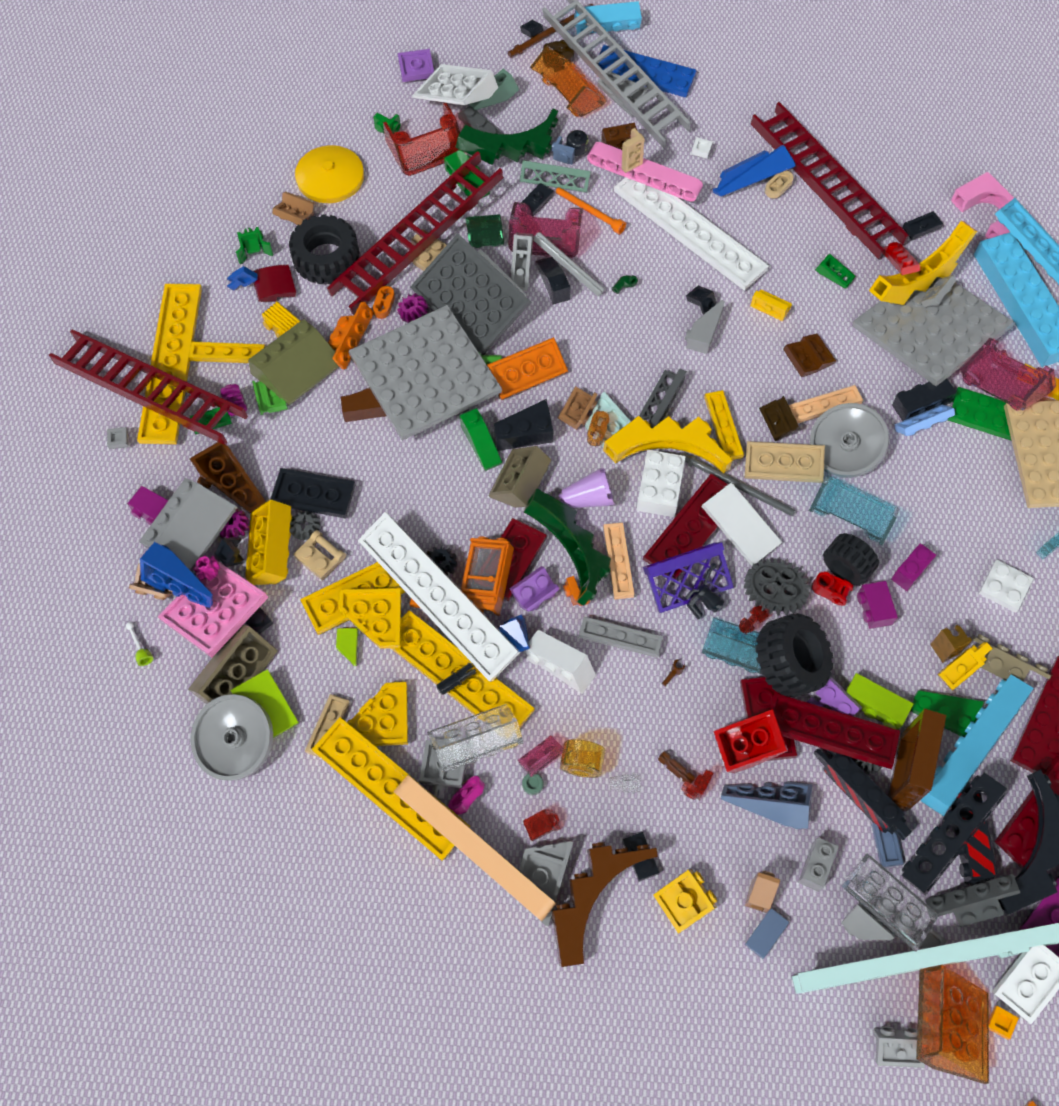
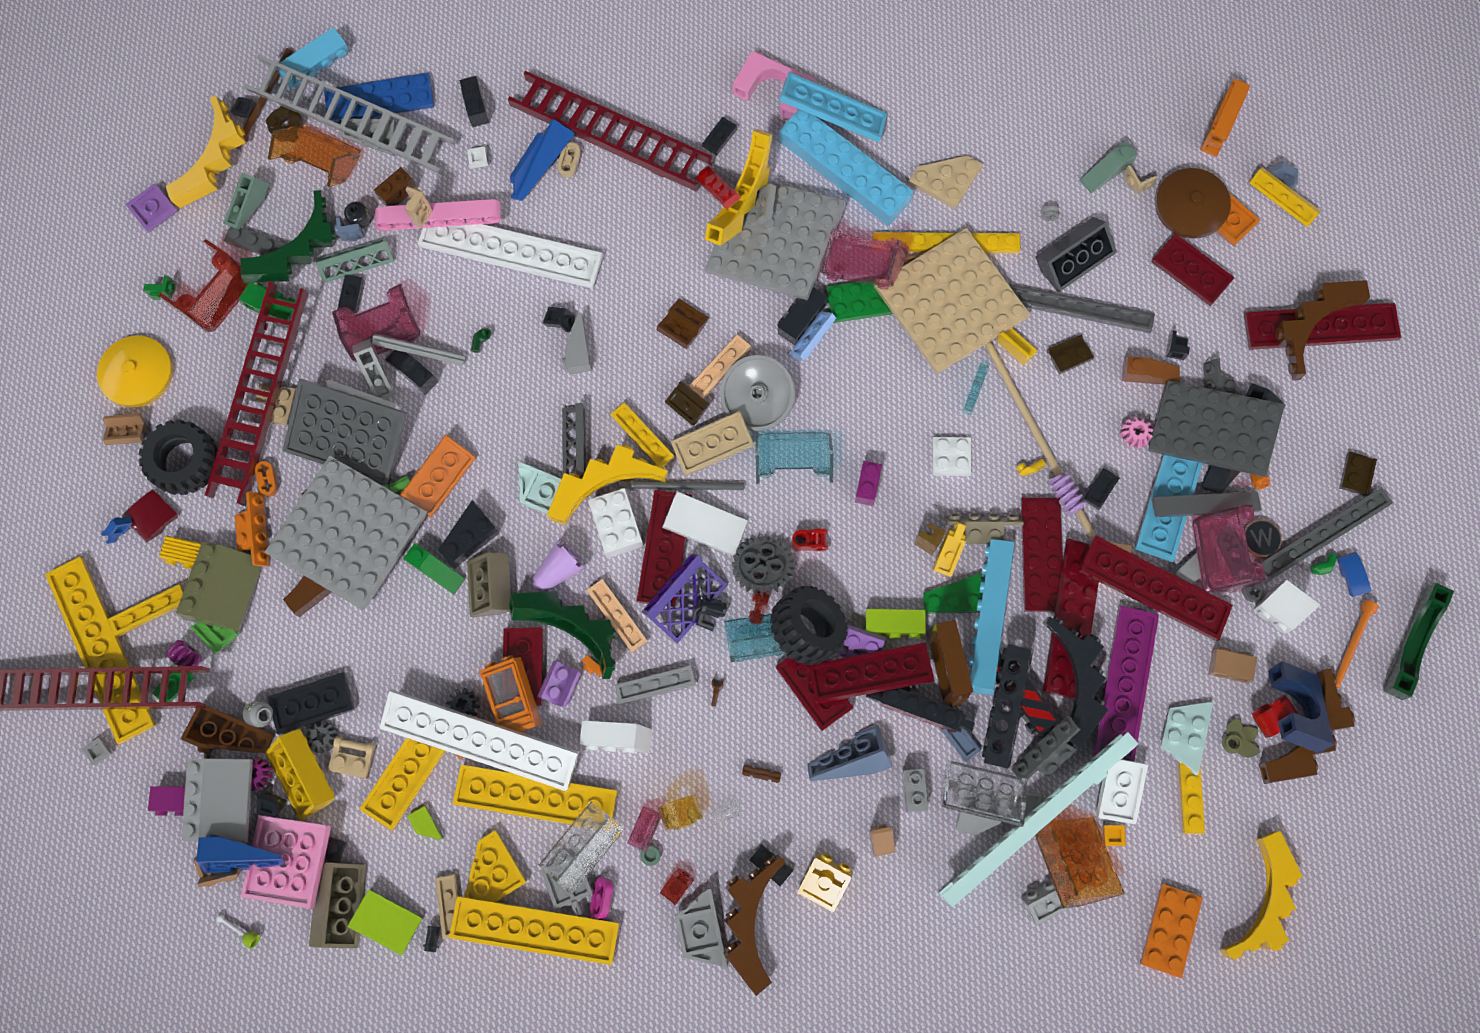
camera: 25 degrees left, 10 degrees up
light grey dish [191,694,273,781] -> none
dark pink gear [193,556,221,581] -> none
green piece [236,227,274,264] -> none
yellow plate [339,588,401,649] -> none
light nougat beam [394,775,557,921] -> none
magenta gear [397,293,429,323] -> none
white slope [413,64,498,105] -> none
black axle [436,663,476,695] -> none
clear green slope [466,214,504,248] -> none
slope [499,614,530,652] -> none
orange piece [556,187,627,235] -> none
medium nougat bracket [558,386,598,430] -> none
clear orange beam [587,411,609,447] -> none
clear red bracket [681,769,714,800] -> none
red slope [713,709,788,774] -> none
sand blue tile [744,908,789,959] -> none
yellow panel [750,289,792,321] -> none
green slope [815,253,856,289] -> none
black tyre [823,533,879,586] -> none
magenta brick [857,581,898,629] -> none
none -> yellow arch [166,95,246,208]
none -> light grey head [243,701,273,727]
none -> black pin [422,926,441,953]
none -> black slope [459,76,489,128]

